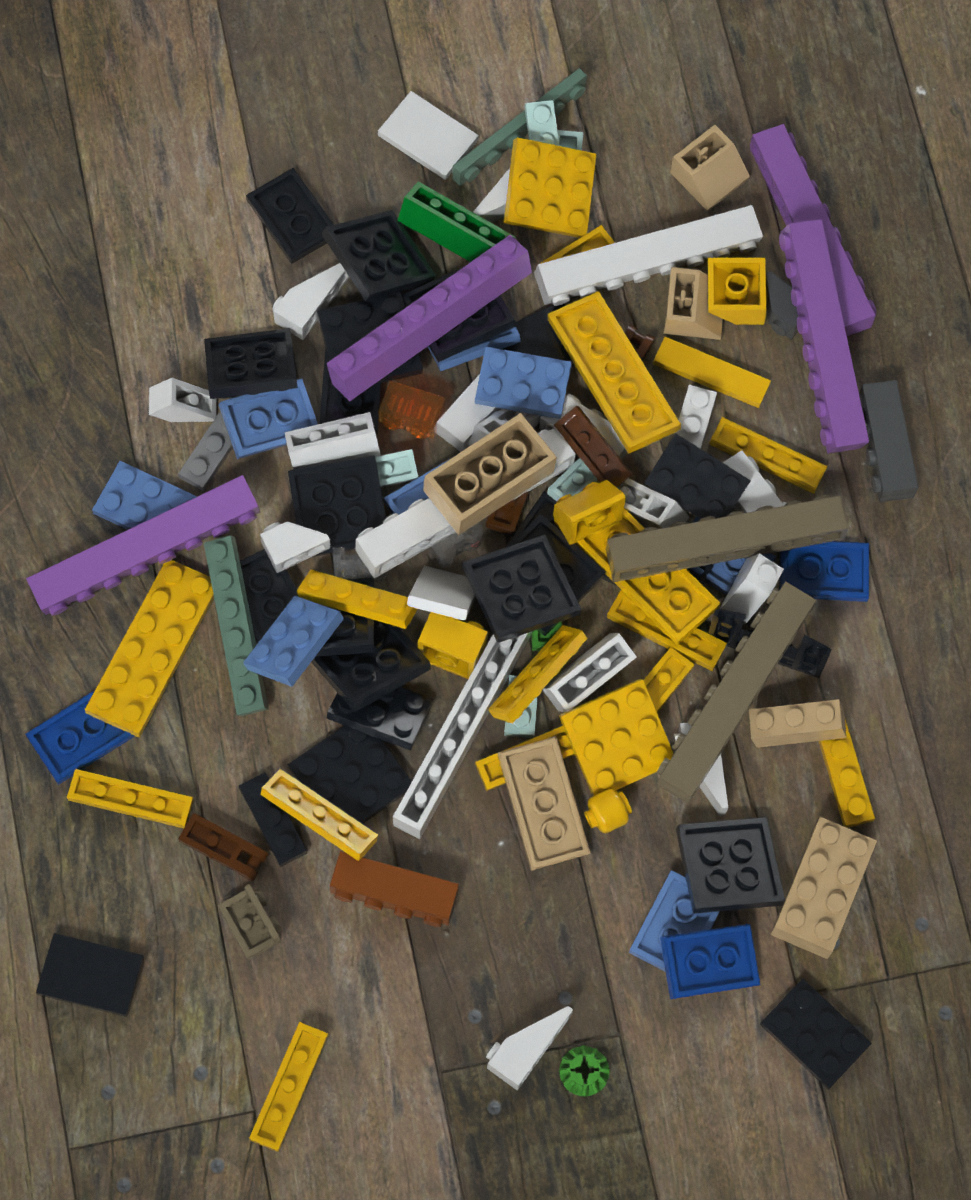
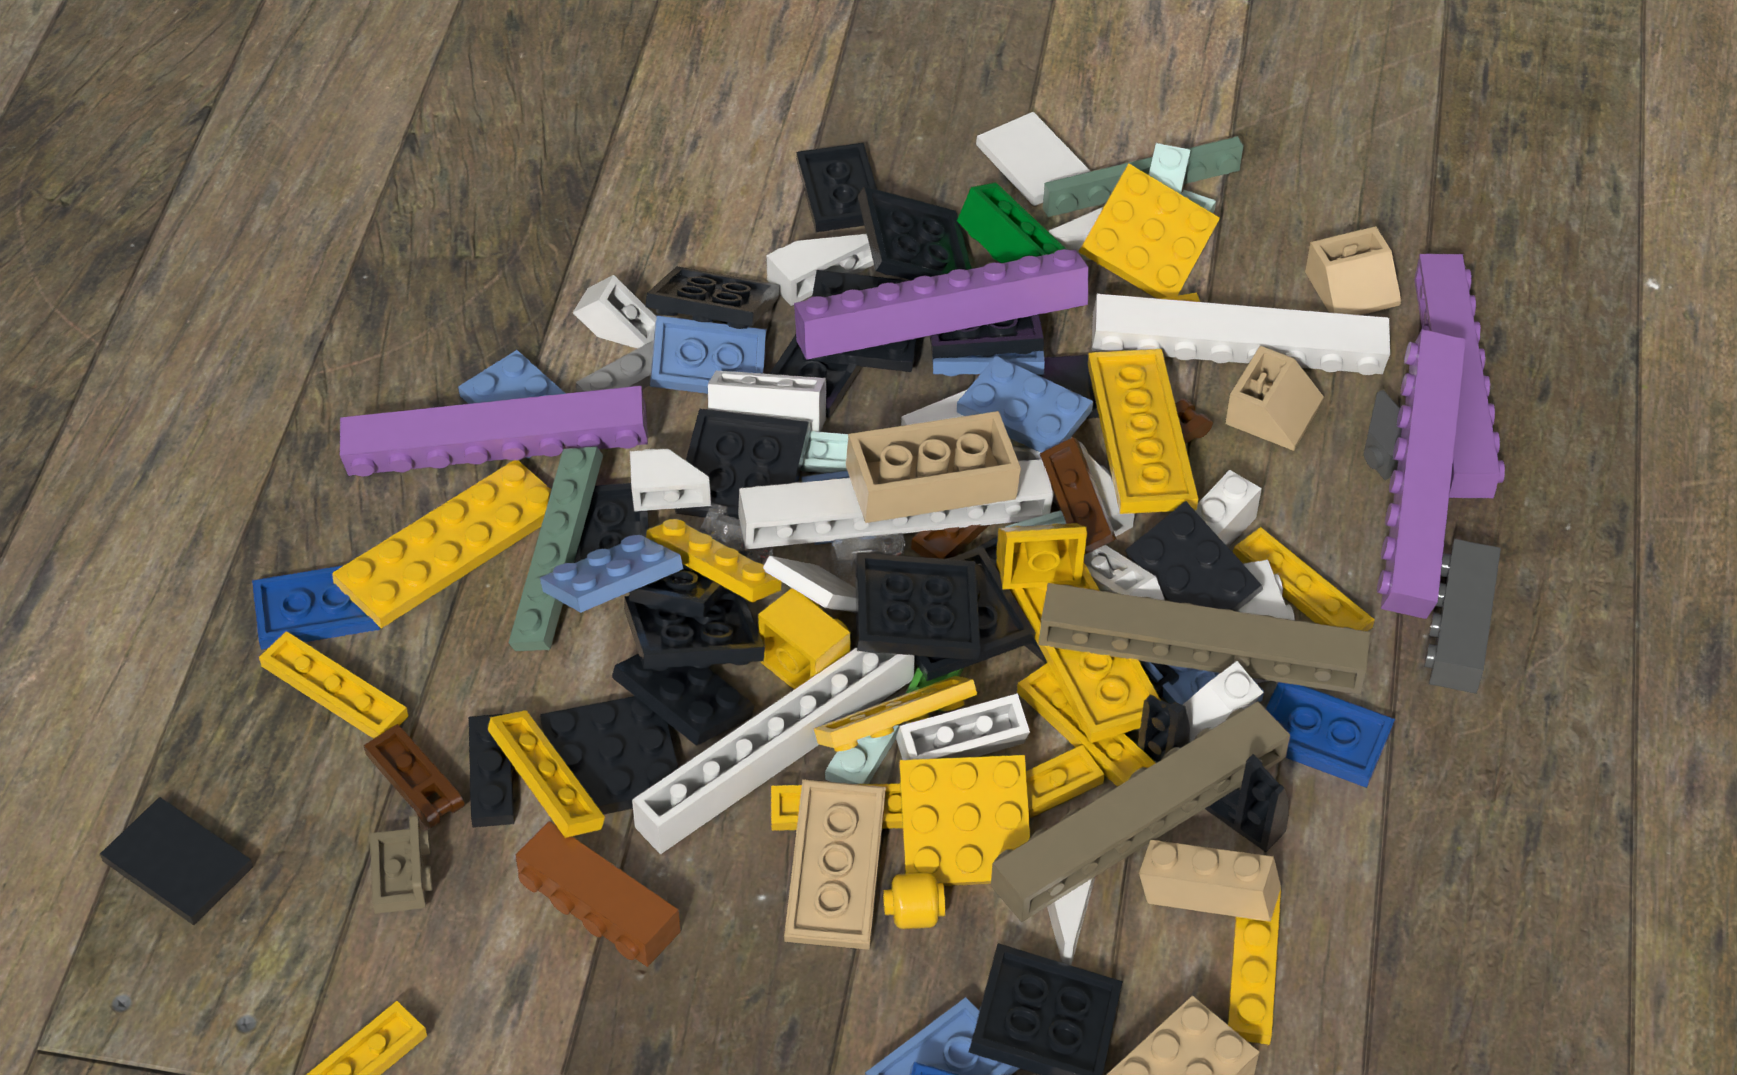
camera: 25 degrees right, 20 degrees down
clear orange brick [379,380,445,439] -> none
yellow tile [653,337,771,408] -> none
yellow slope [708,258,766,325] -> none

